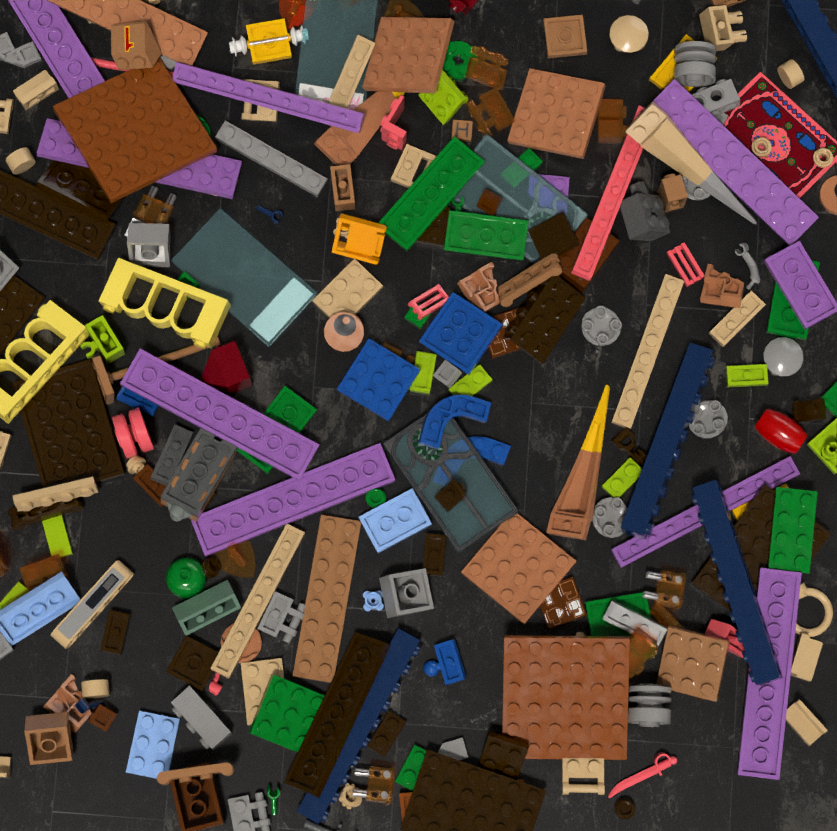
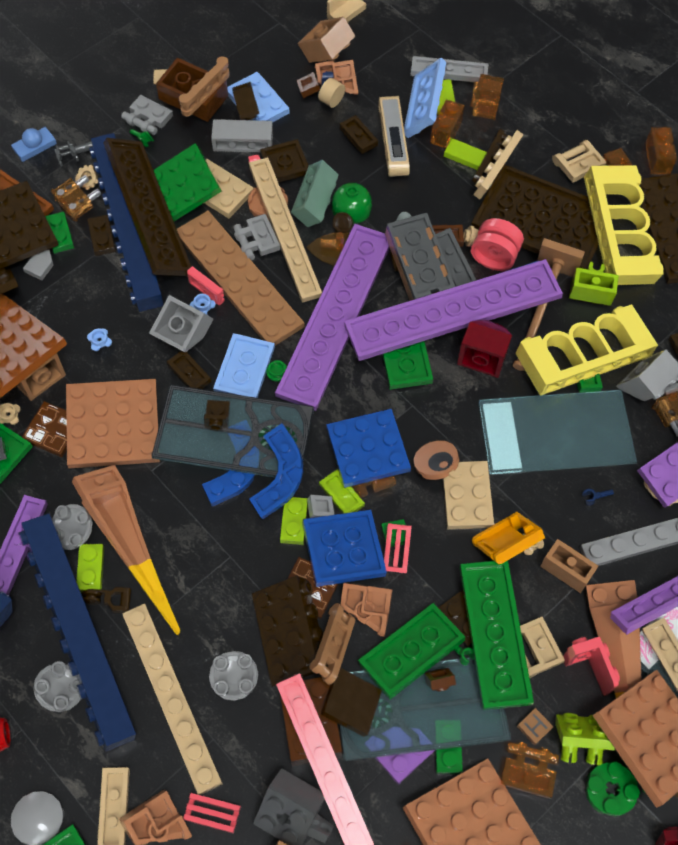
camera: 135 degrees right, 15 degrees down
blue plate [423,639,467,685] -> none
clear orange plate [465,46,509,90] -> none
lime plate [726,364,768,387] -> none
none -> light blue plate [87,329,112,351]
none -> coral tile [187,266,225,305]
none -> dark brown slope [232,82,260,120]

